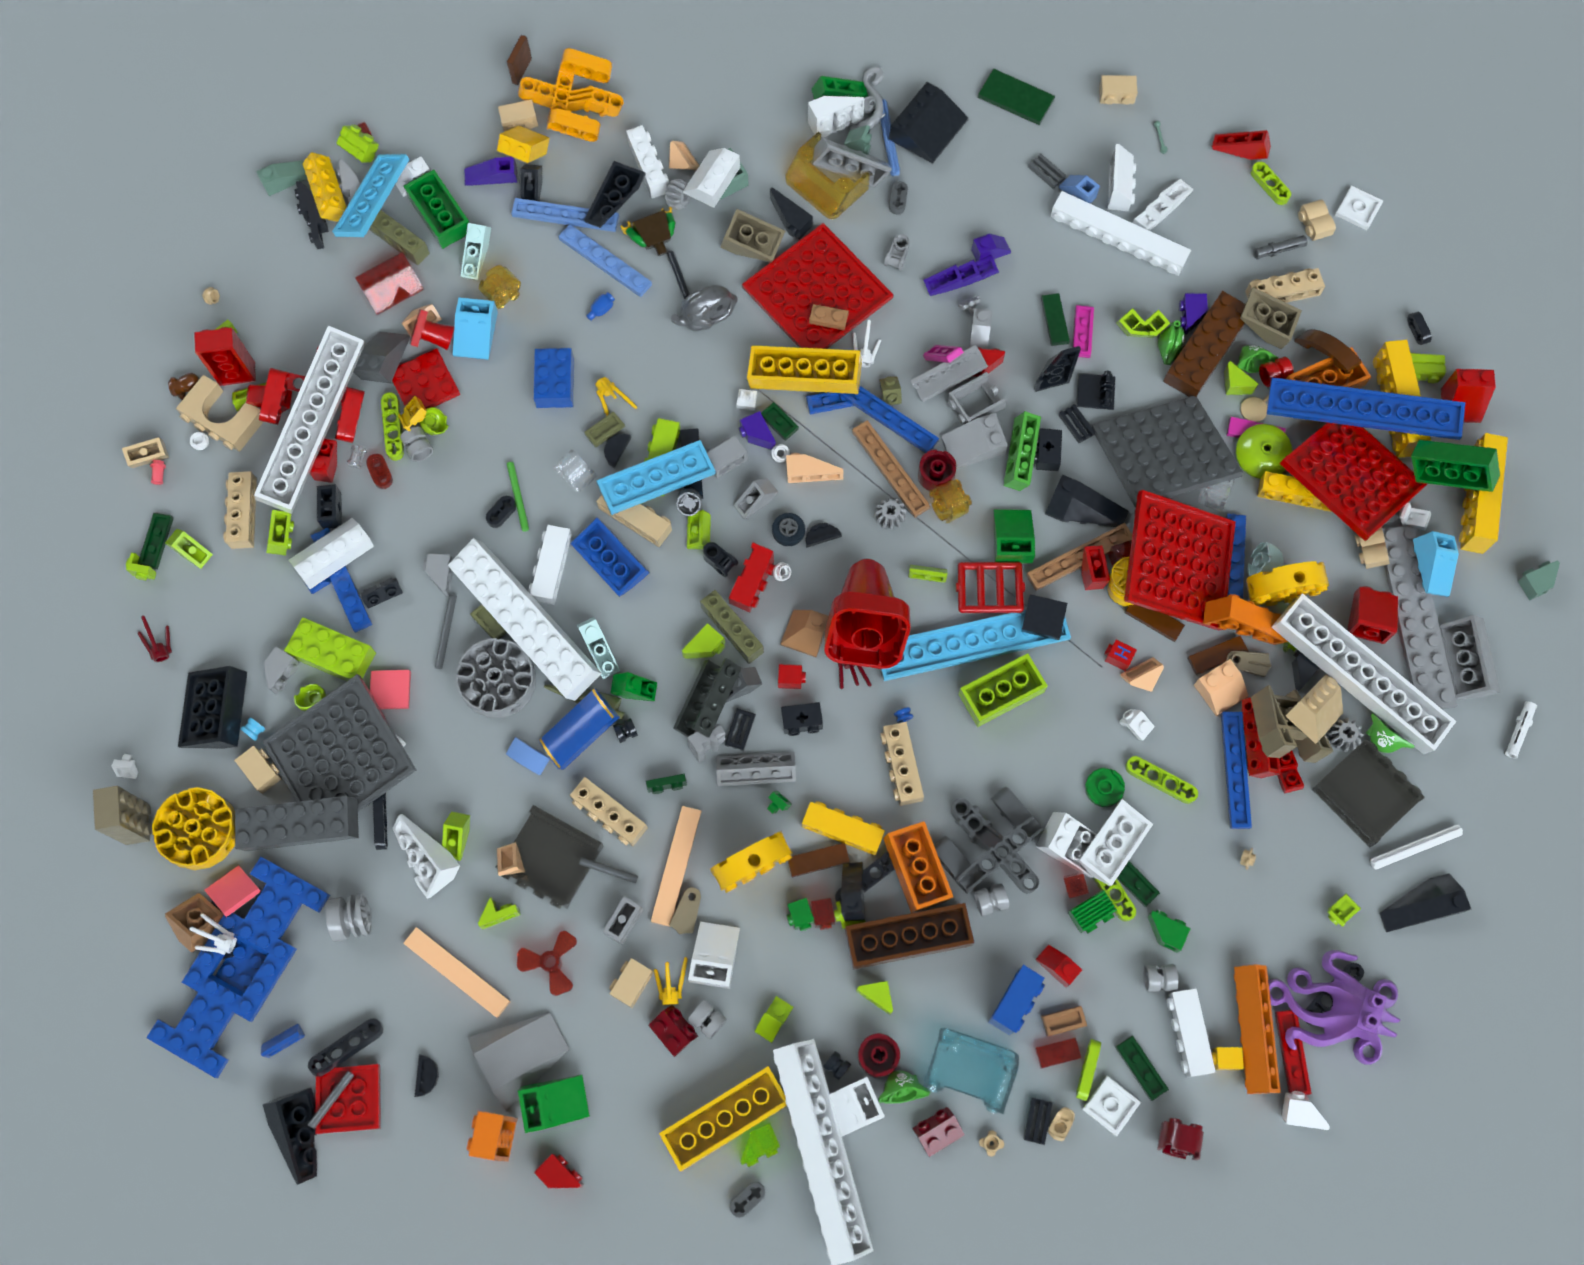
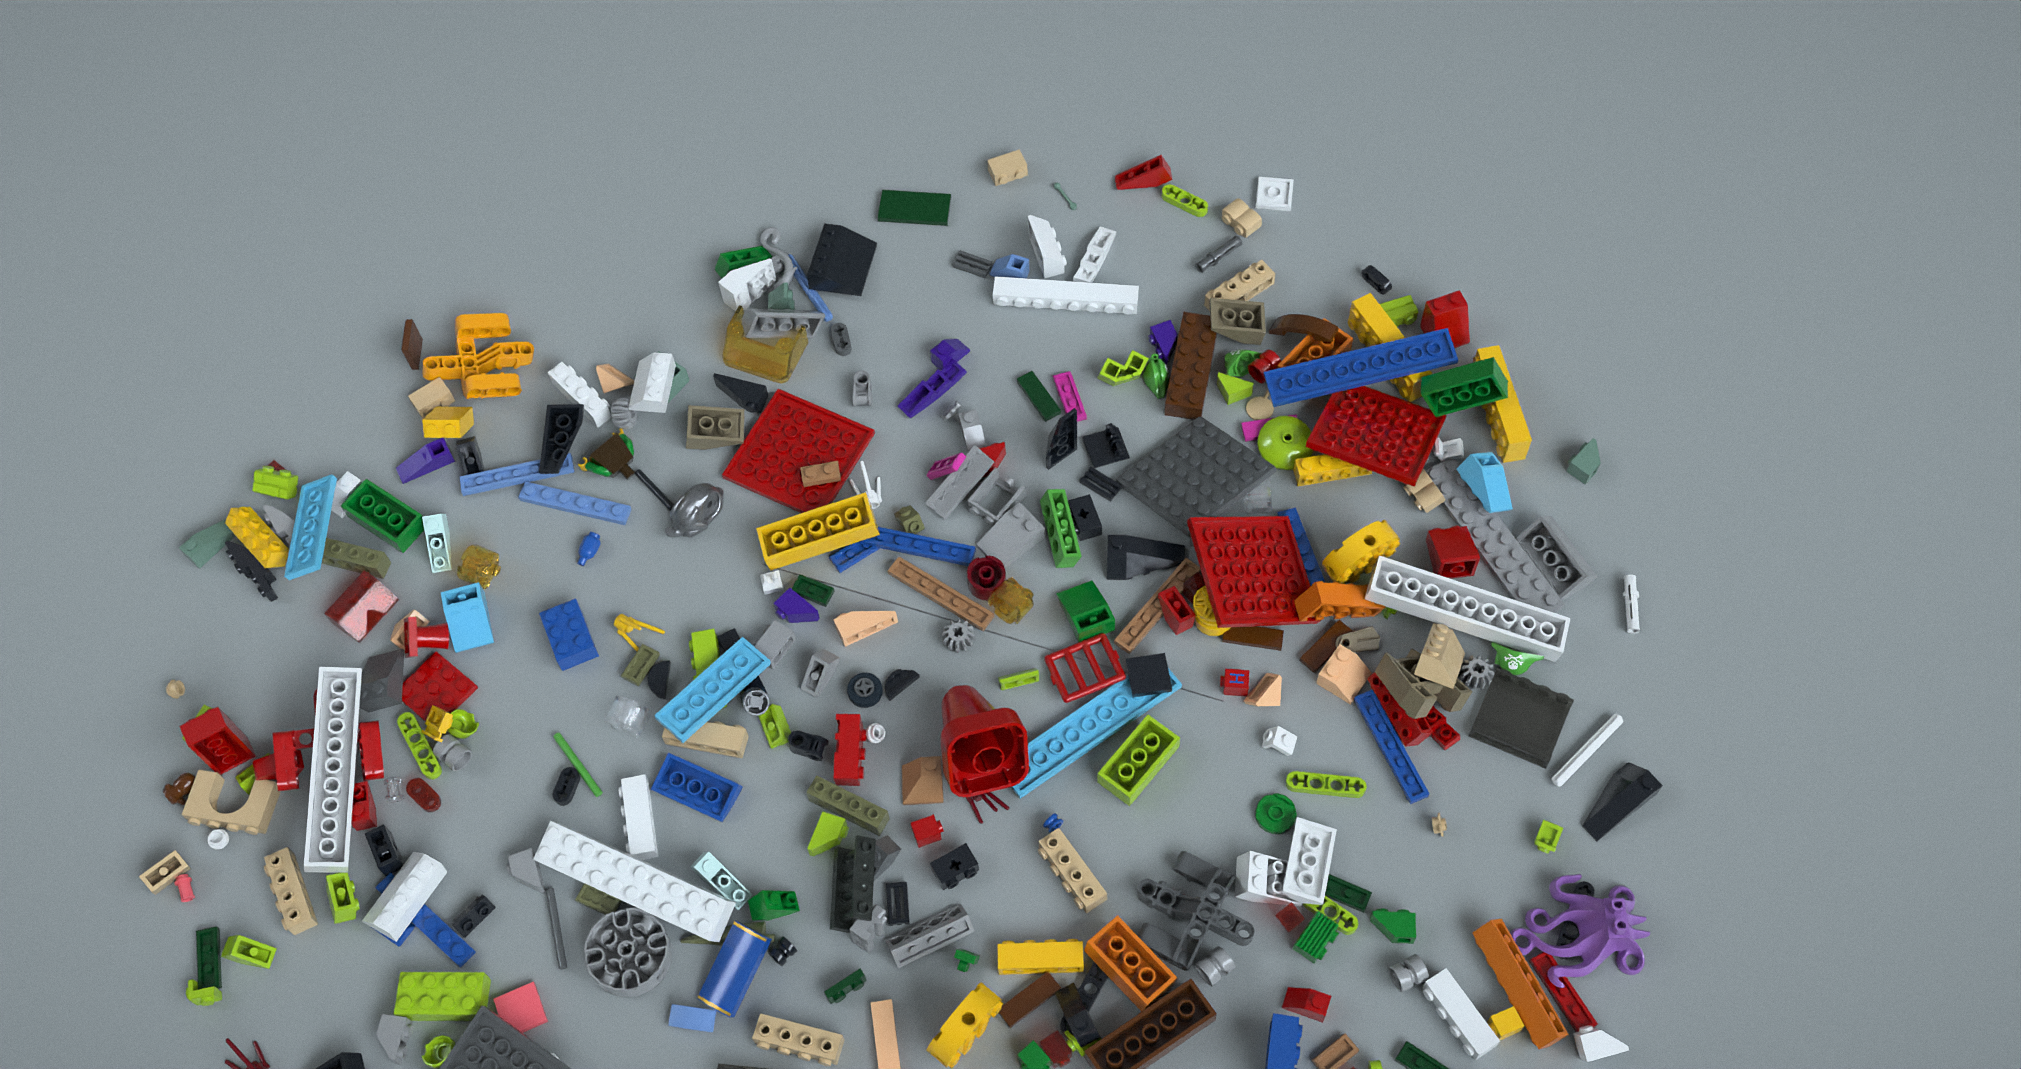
camera: 20 degrees left, 10 degrees down
white plate [771,444,790,463] -> none
light aqua cylinder [1247,542,1284,576] -> none
black slope [1292,650,1319,691] -> none

